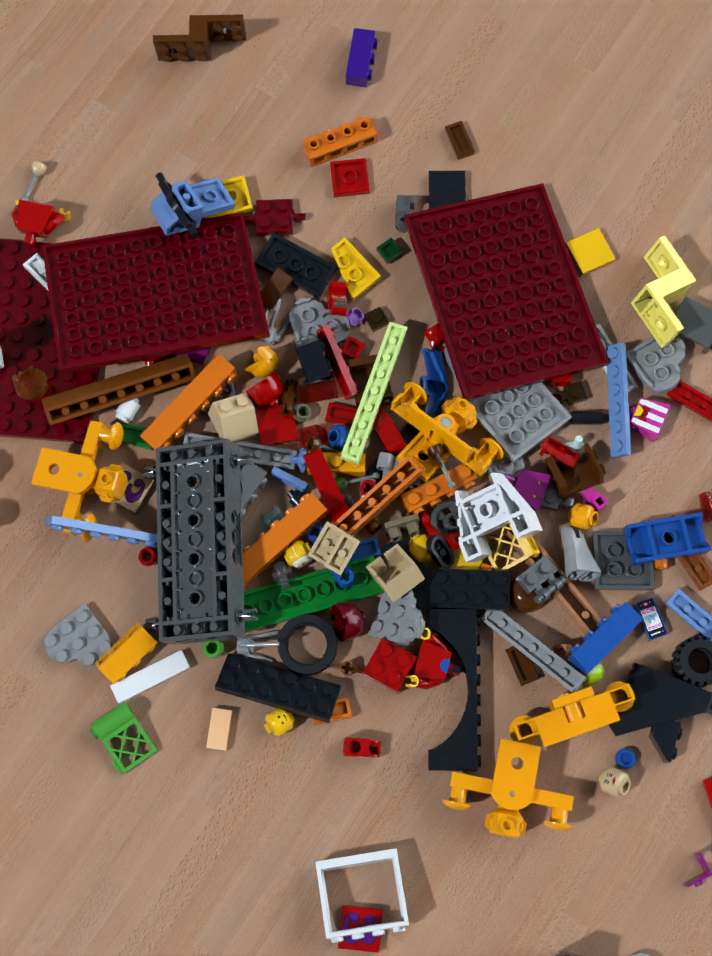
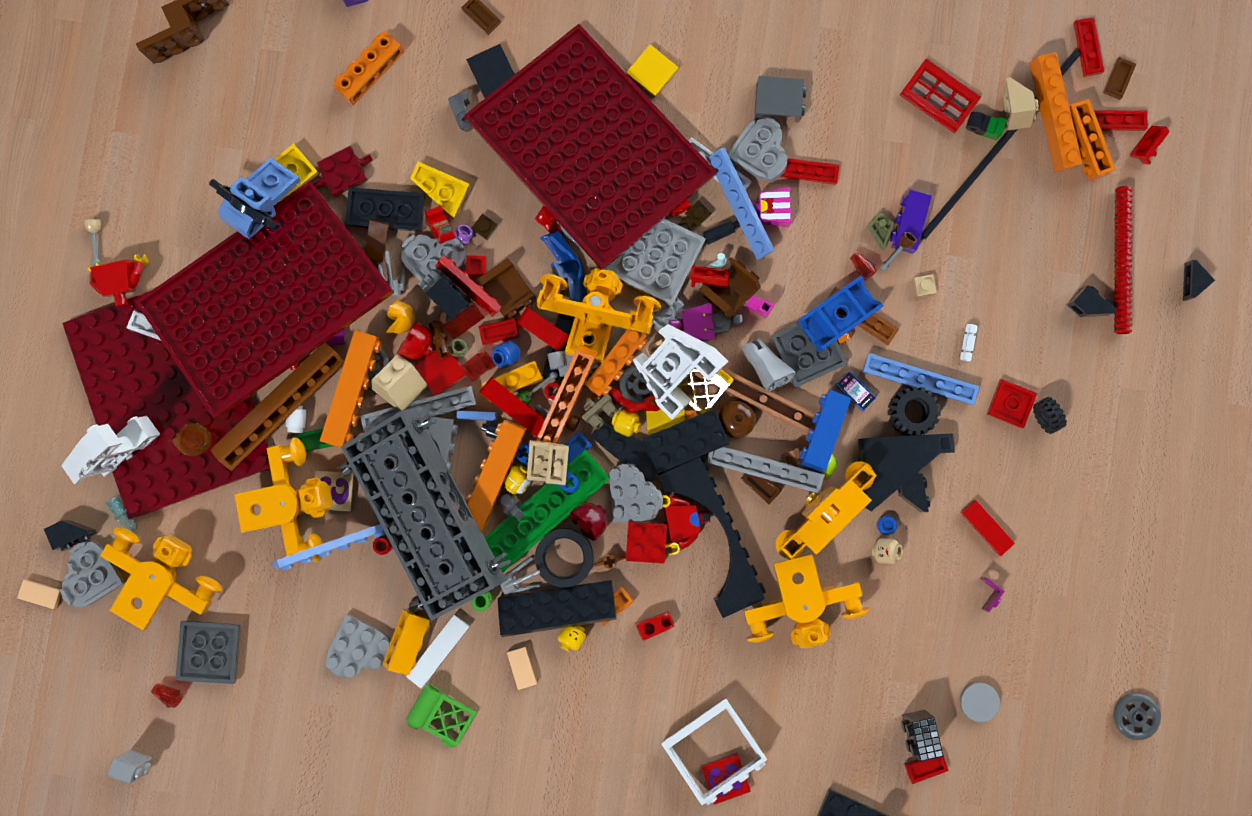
camera: 25 degrees left, 10 degrees up
clear light blue bush [260,504,285,529] -> none
medium blue plant [290,448,307,473] -> none
reddish brown hinge [306,436,343,453] -> none
red tile [330,158,370,198] -> none
yellowish green tile [340,322,407,465] -> none
tan piece [366,544,425,603] -> none
dark green plate [376,238,402,264] -> none
black plate [426,535,455,569] -> none
hinge [427,443,455,489] -> none
dark grey plate [515,555,567,604] -> none
light orange head [568,503,598,530] -> none
light yellow bracket [631,235,696,348] -> none

